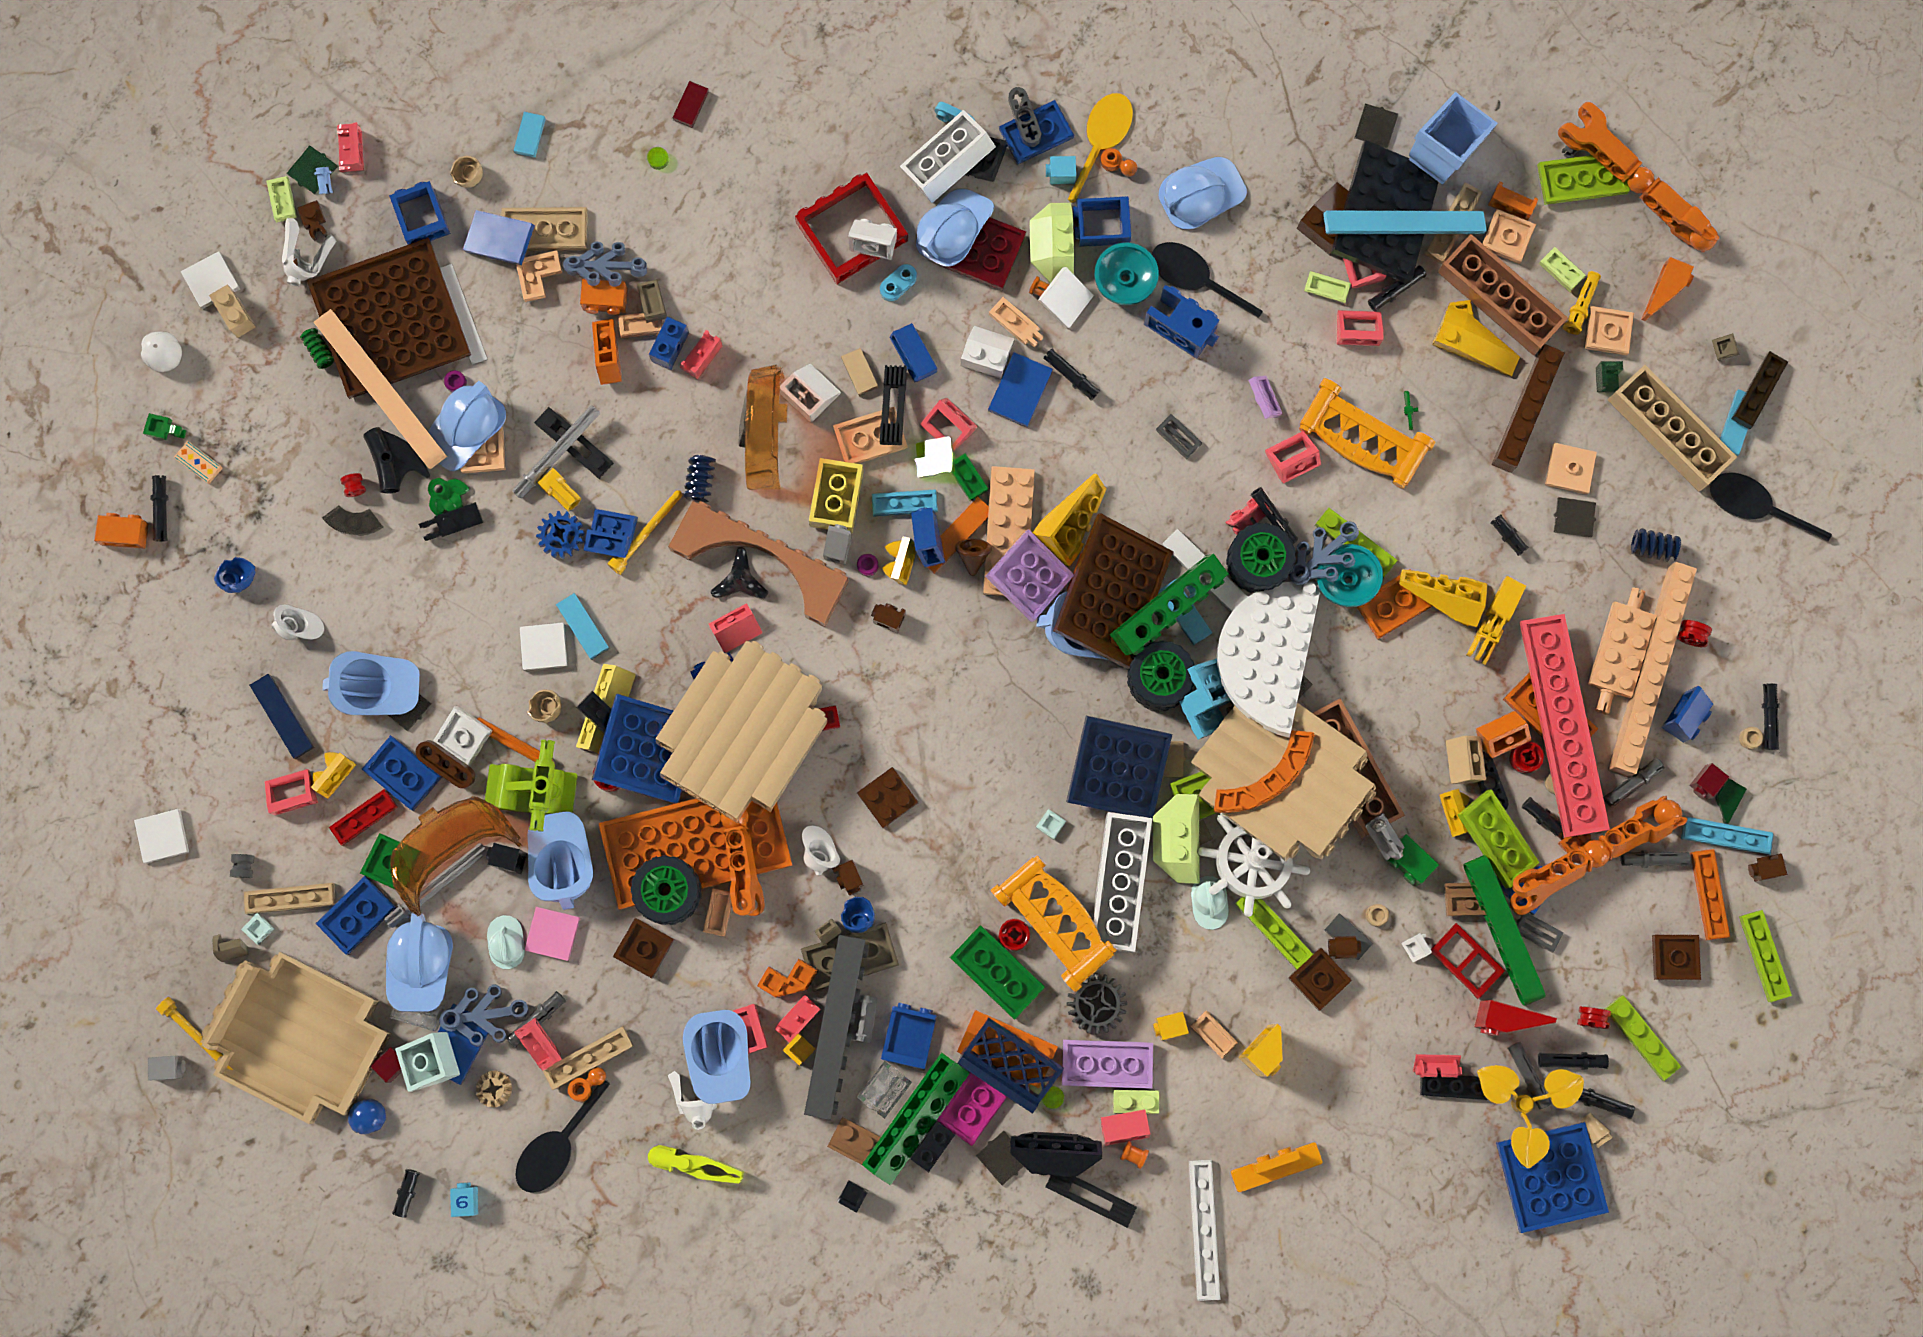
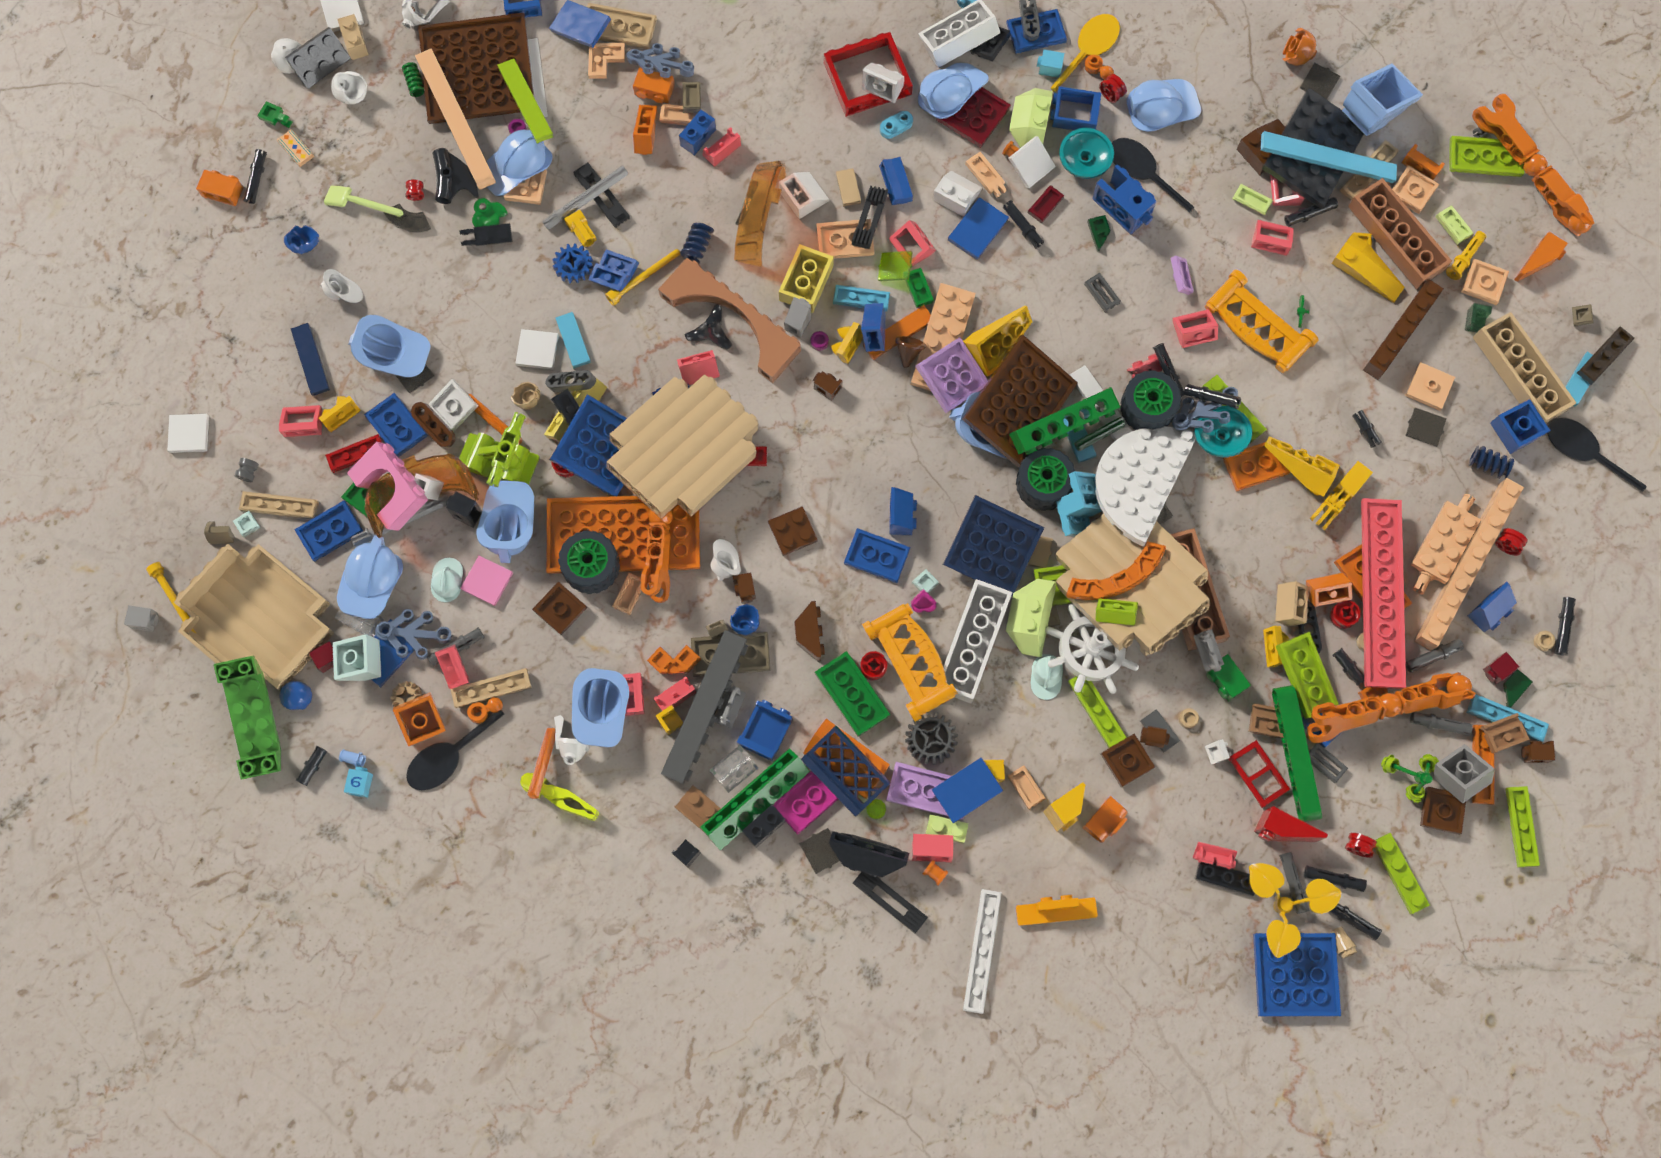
camera: 15 degrees right, 5 degrees down
none -> bright green slope [213,655,281,780]
none -> plate [285,27,351,89]
none -> yellowish green piece [324,185,403,217]
none -> white piece [331,71,367,105]
none -> light blue pin [339,749,366,767]
none -> bright pink arch [347,442,428,531]
none -> orange brick [393,692,446,747]
none -> white brick [414,473,444,500]
none -> lime tile [498,59,553,143]
none -> orange axle [527,728,556,799]
none -> dark grey beam [545,370,596,392]
none -> reddish brown slope [794,601,825,661]
none -> blue tile [844,528,911,583]
none -> blue slope [889,487,917,535]
none -> dark pink tile [911,589,936,613]
none -> blue tile [932,757,1003,824]
none -> dark red tile [1027,185,1064,224]
none -> dark green axle [1074,417,1125,451]
none -> orange piece [1083,796,1128,843]
none -> dark green tile [1087,215,1111,252]
none -> lime slope [1095,598,1138,625]
none -> red wheel [1099,74,1127,103]
none -> black pin [1184,384,1241,409]
none -> orange cylinder [1283,27,1317,66]
none -> lime plant [1381,754,1439,803]
none -> light grey brick [1433,744,1495,803]
none -> medium nougat plate [1480,713,1530,753]
none -> blue slope [1490,399,1550,454]

